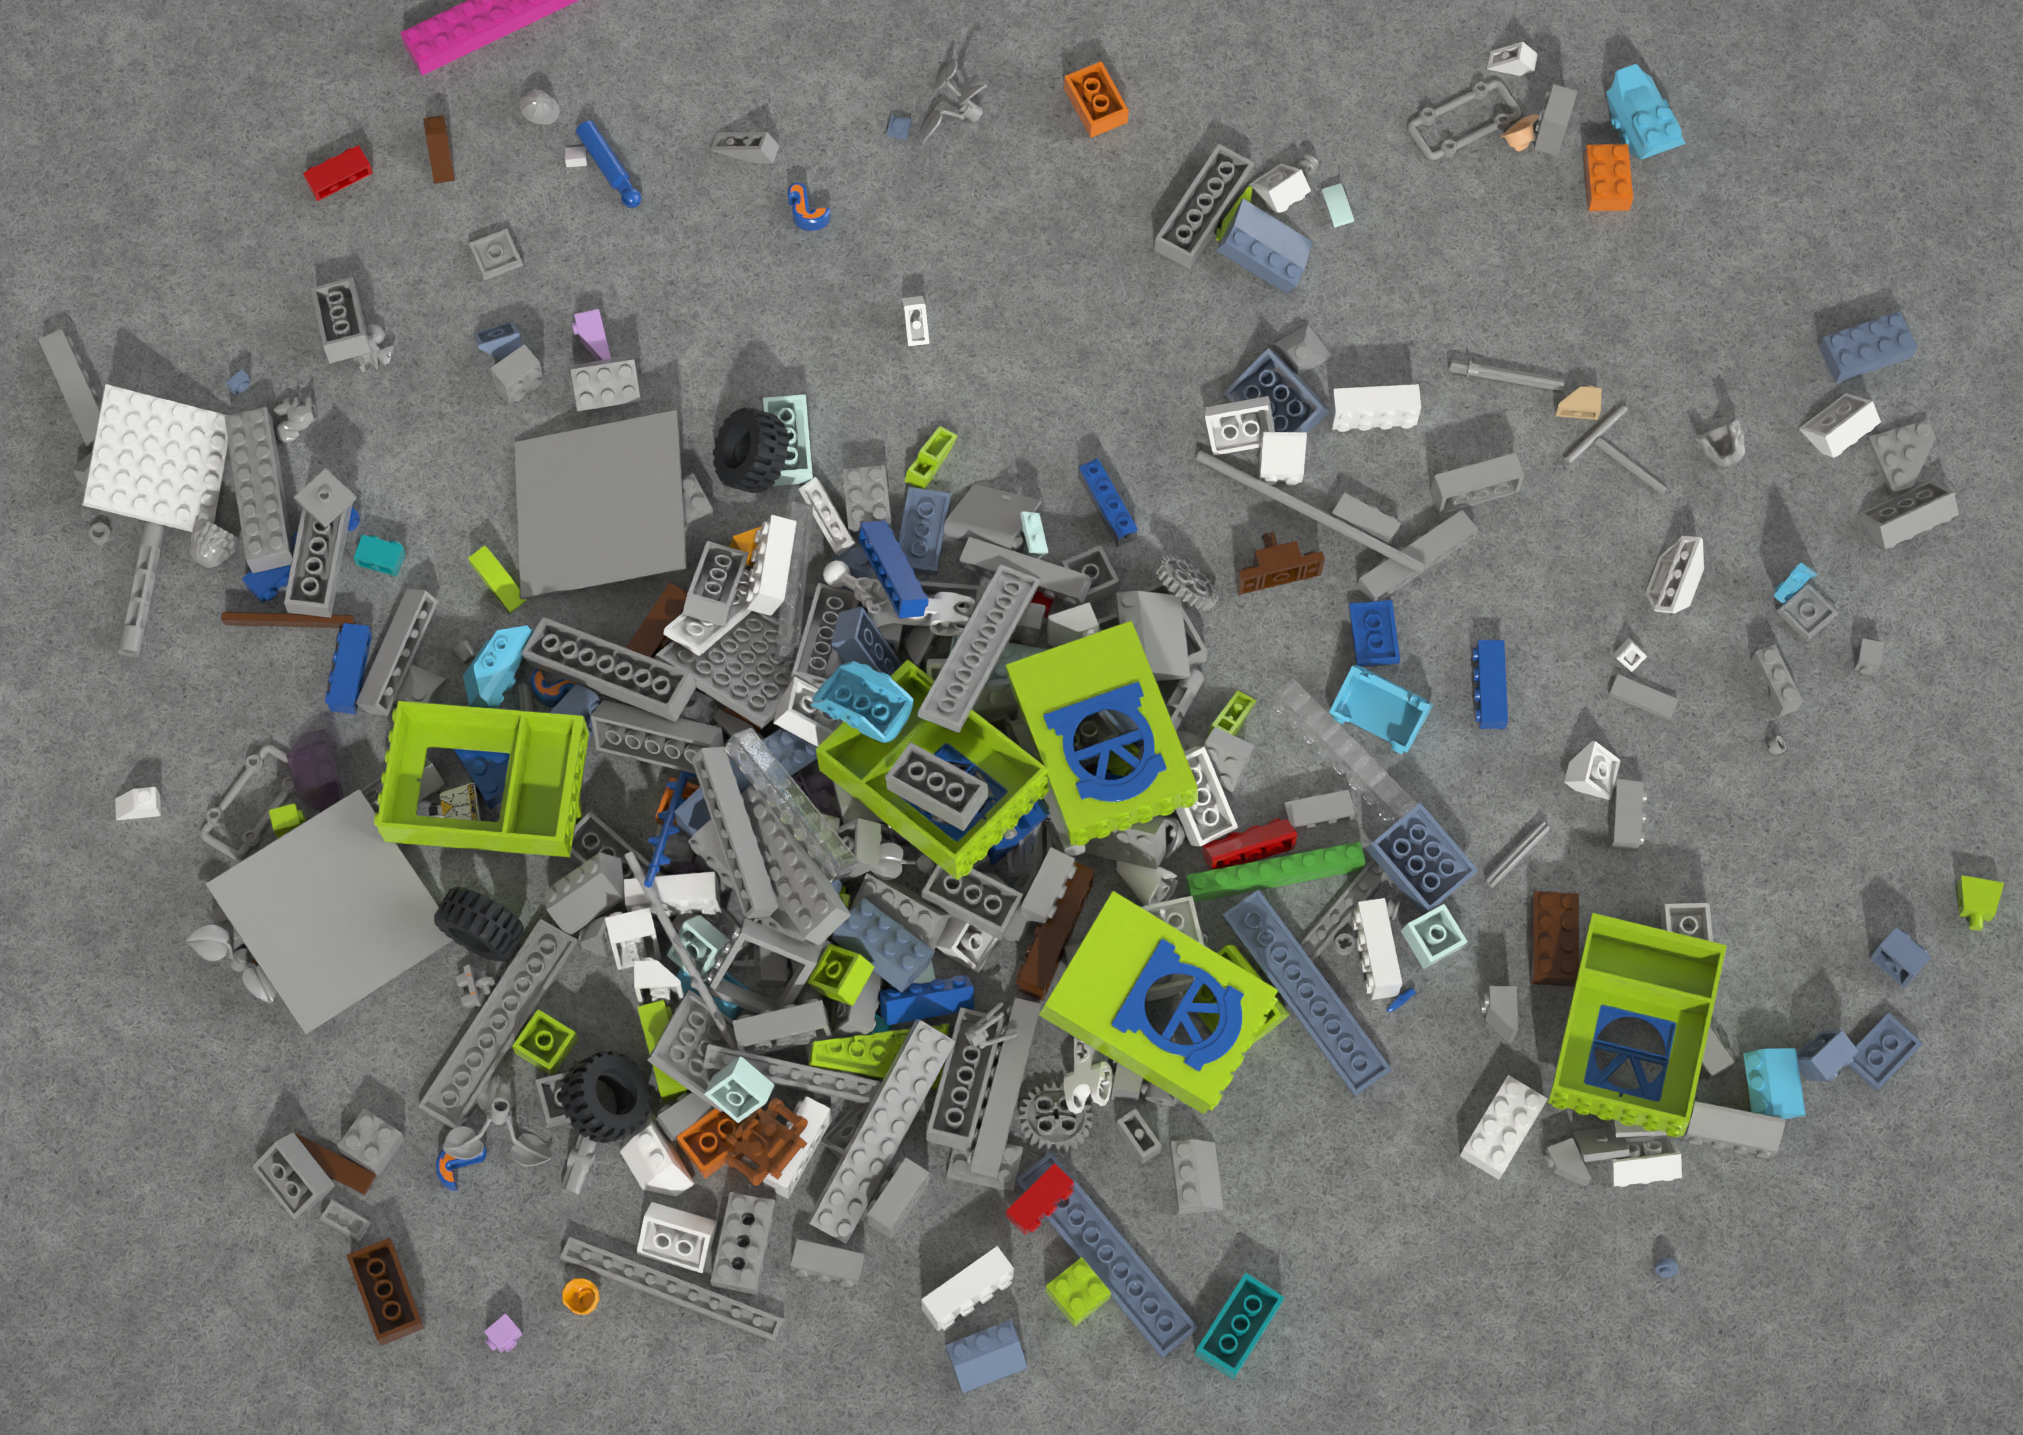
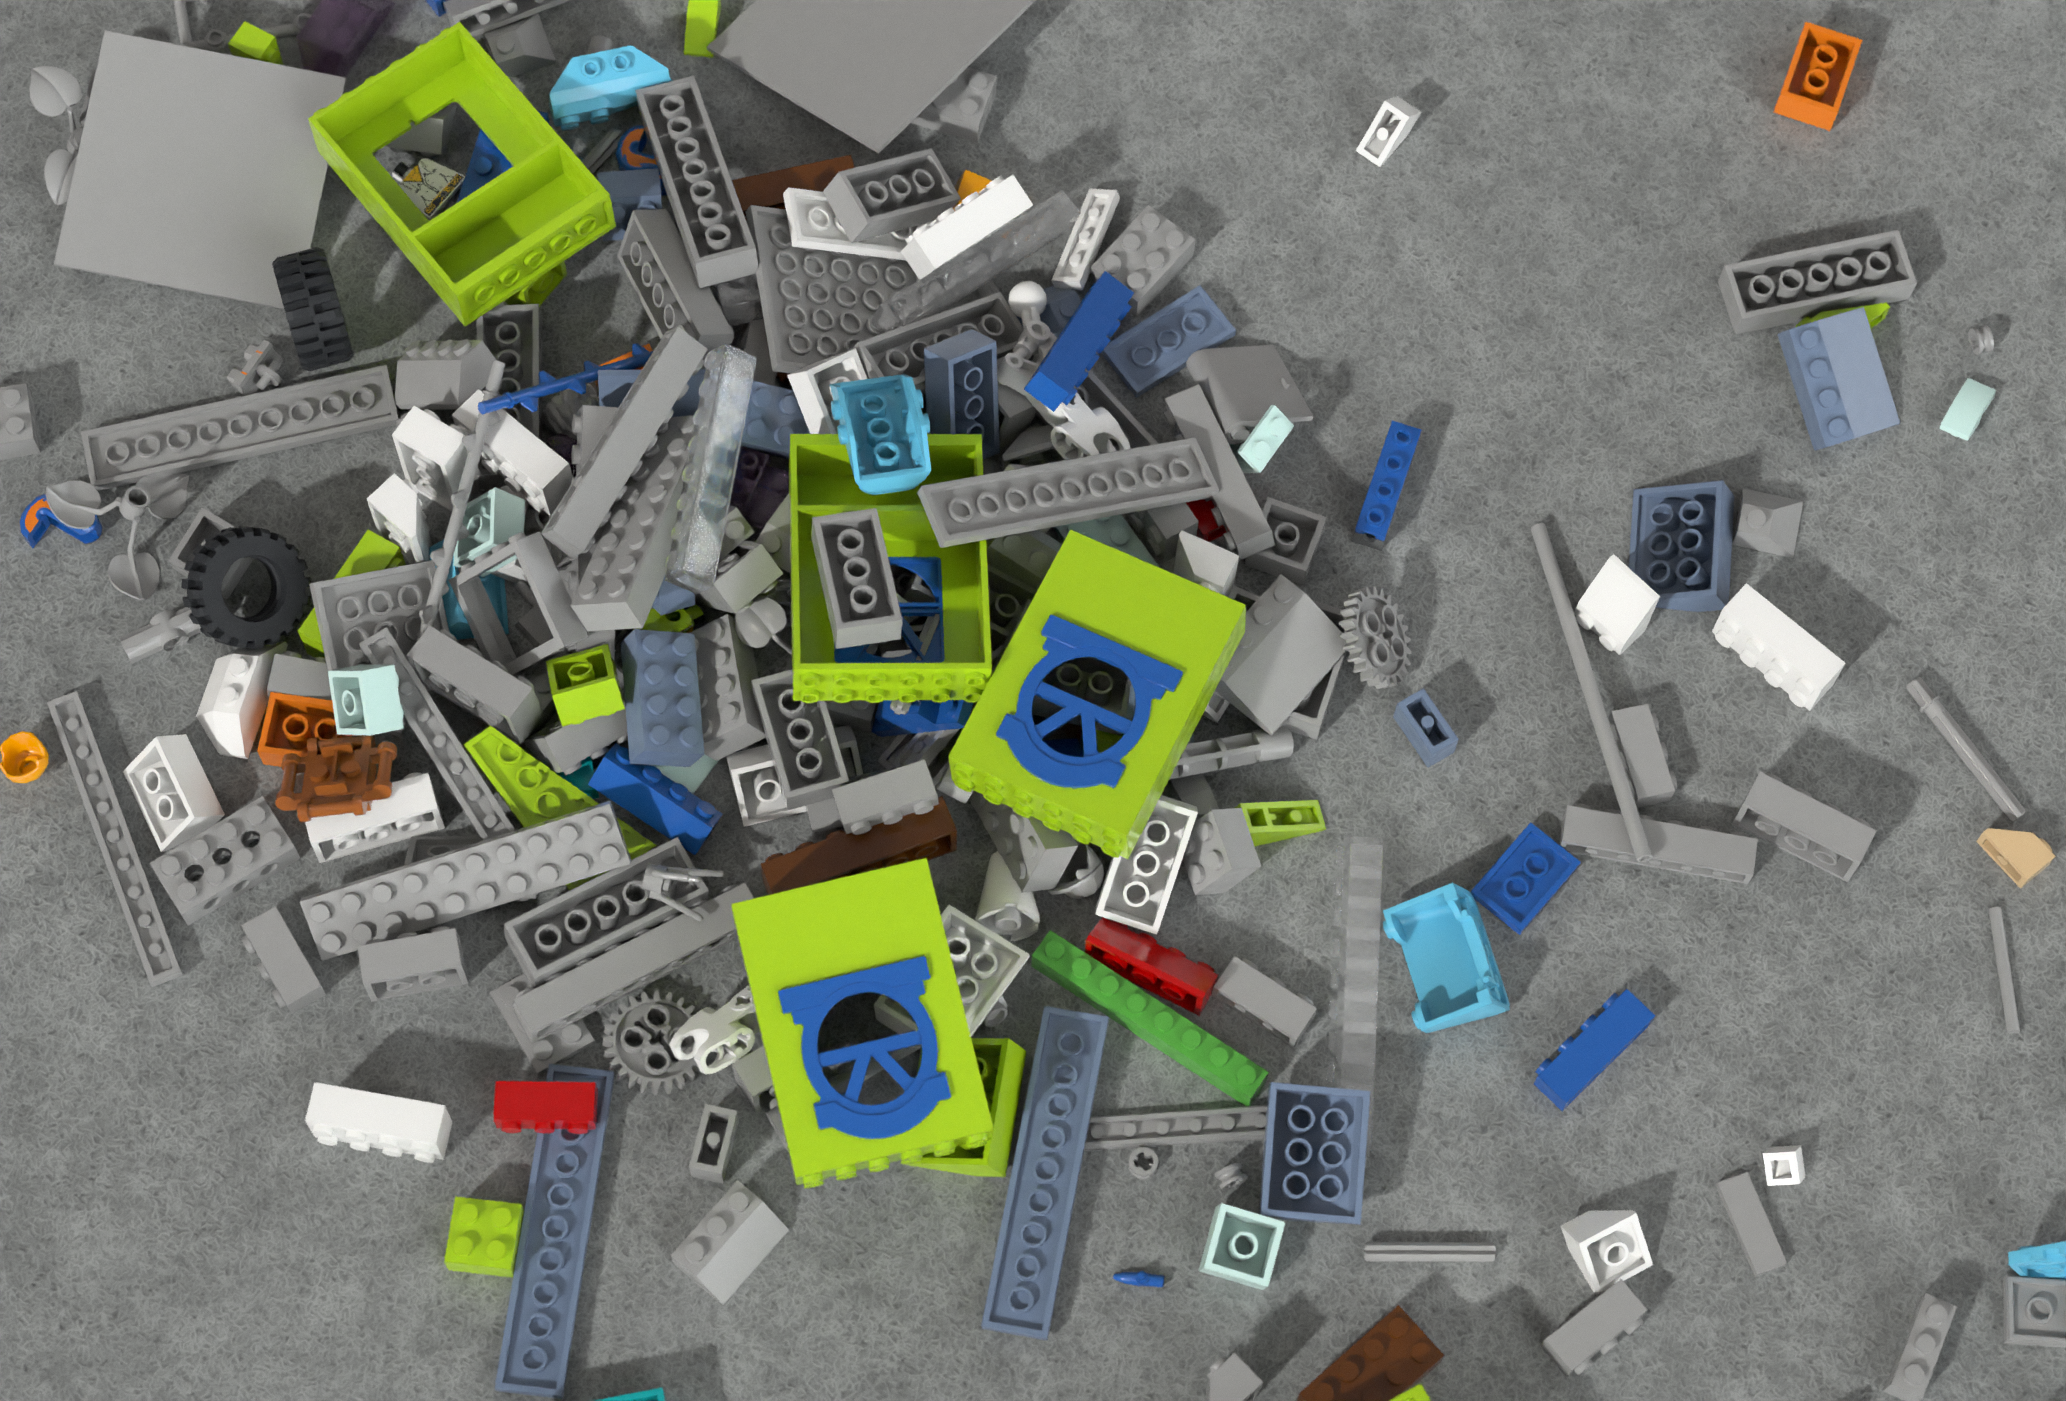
camera: 45 degrees right, 0 degrees up
lime brick [512,1009,578,1076] -> none
black tyre [713,407,789,493] -> none
light aqua brick [763,395,813,486] -> none
lime slope [905,426,958,489] -> none
sand blue slope [946,1320,1028,1394] -> none
white slope [1205,396,1275,456] -> none
reddish brown brick [1236,532,1325,595] -> none
white slope [1249,163,1311,213] -> none
white brick [1351,898,1402,1000] -> none
light grey piece [1564,405,1628,465] -> none
white wedge [1645,536,1704,613] -> none
none -> sand blue brick [1393,688,1459,768]

